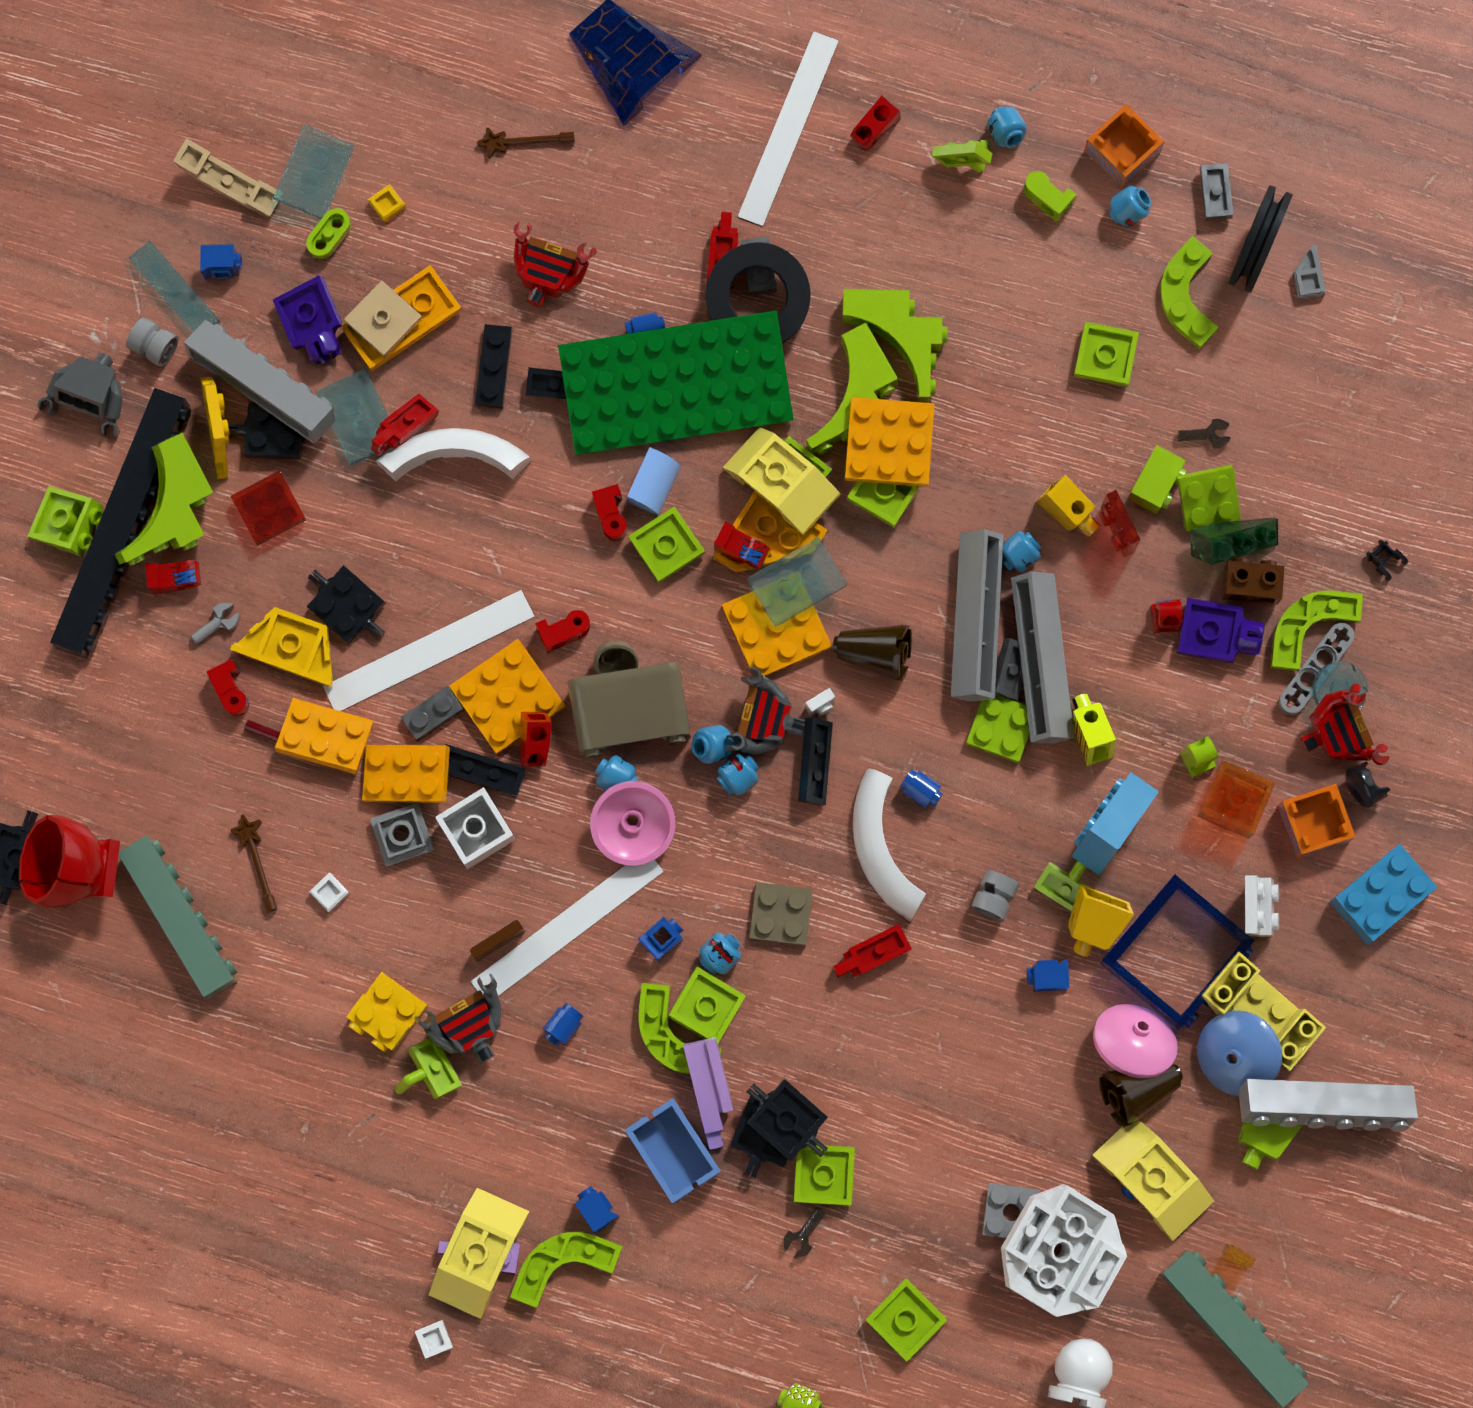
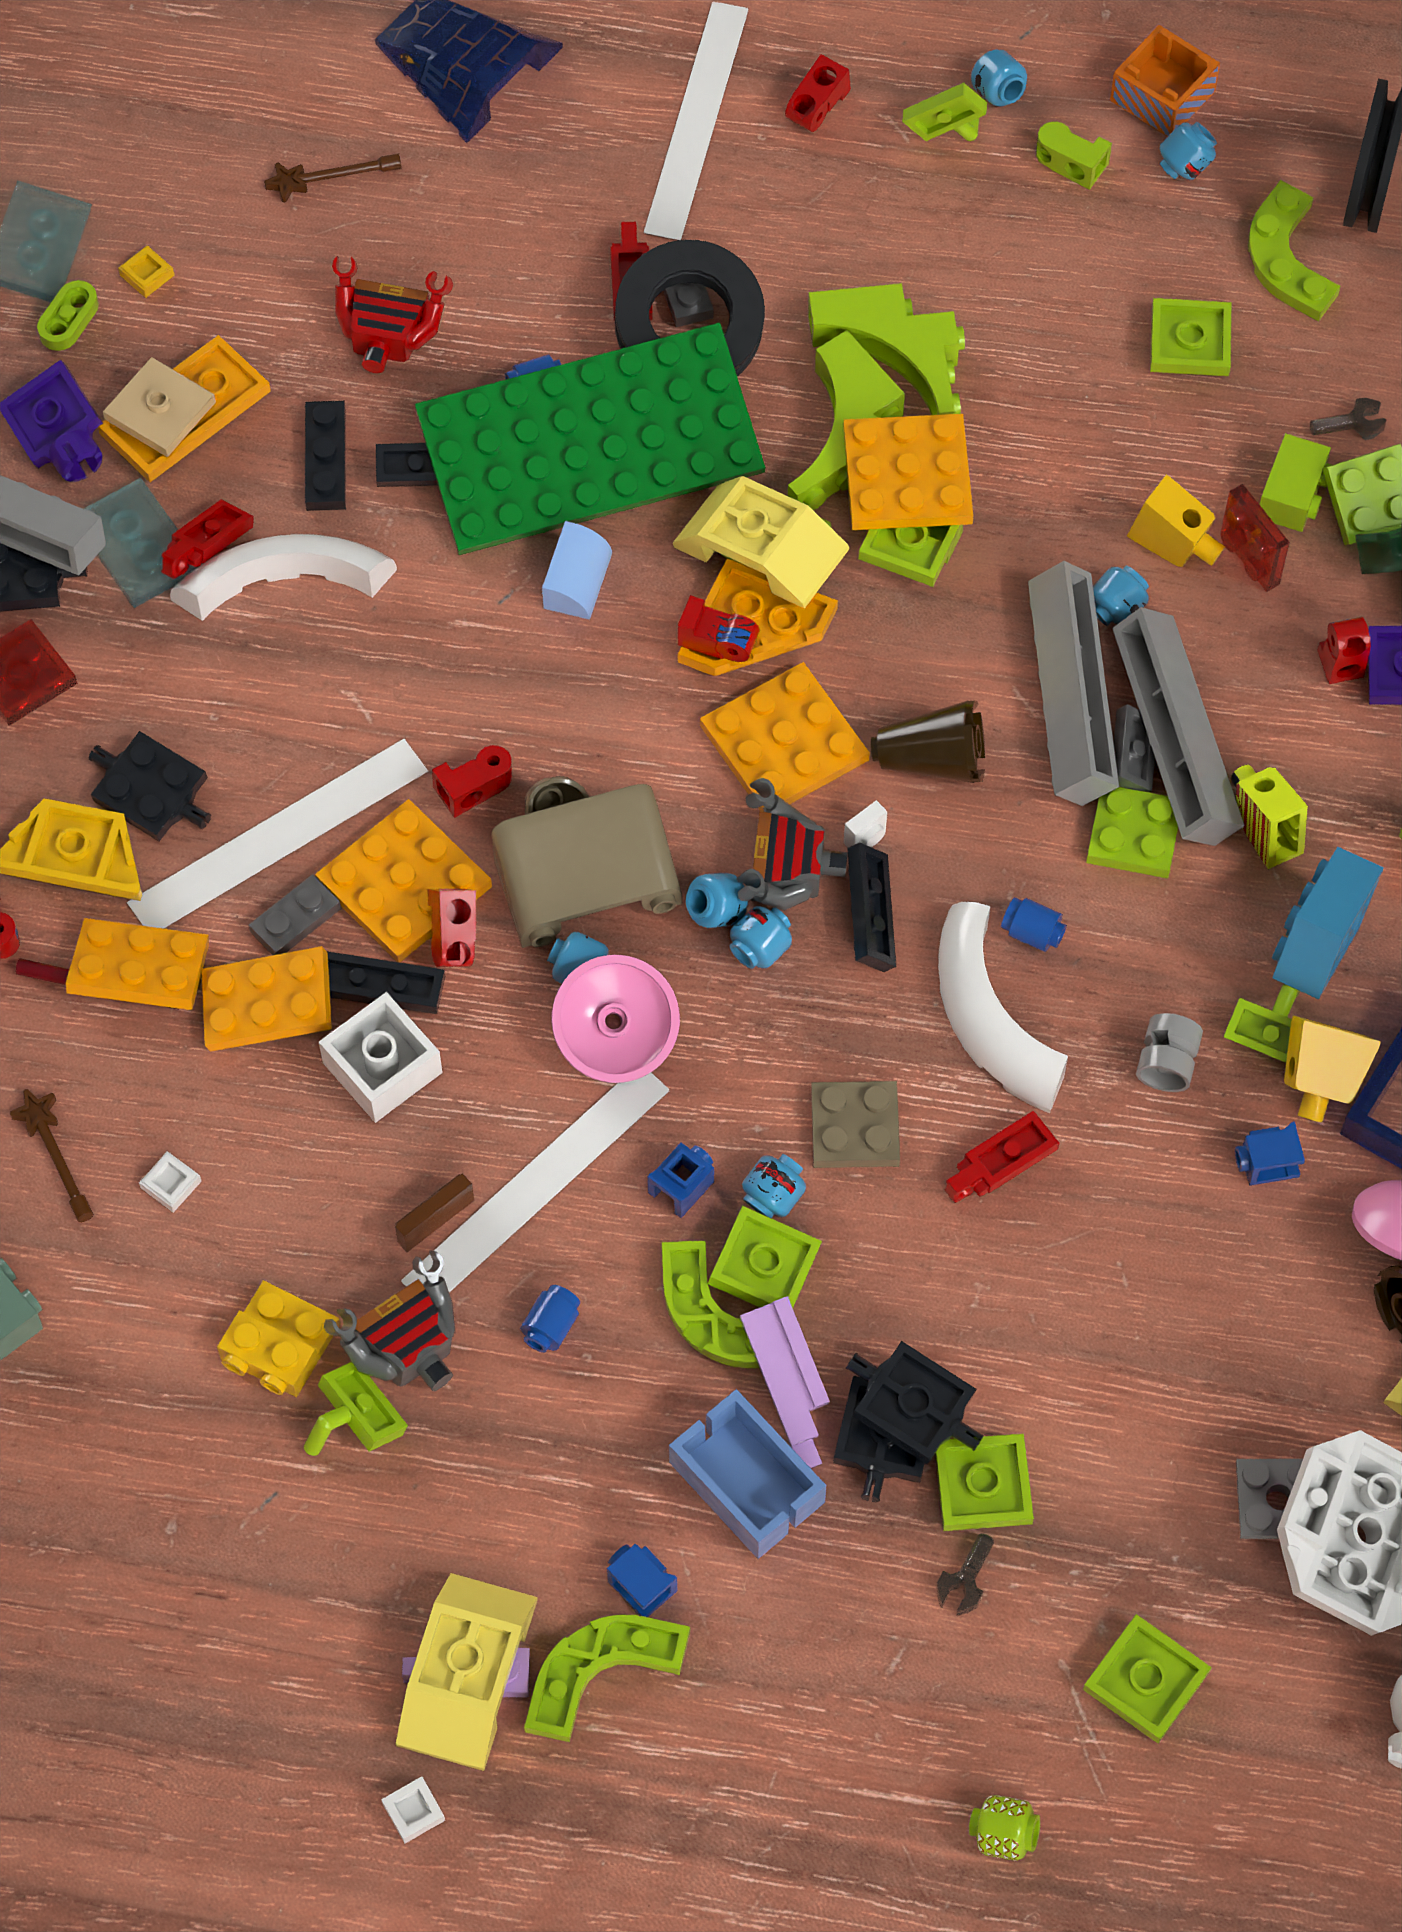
camera: 10 degrees left, 15 degrees down
light grey piece [370,803,435,867] -> none
red leg [592,484,627,541] -> none
lime plate [628,506,705,583] -> none
clear light blue tile [747,537,847,627] -> none
flat silver plate [1199,163,1234,221] -> none

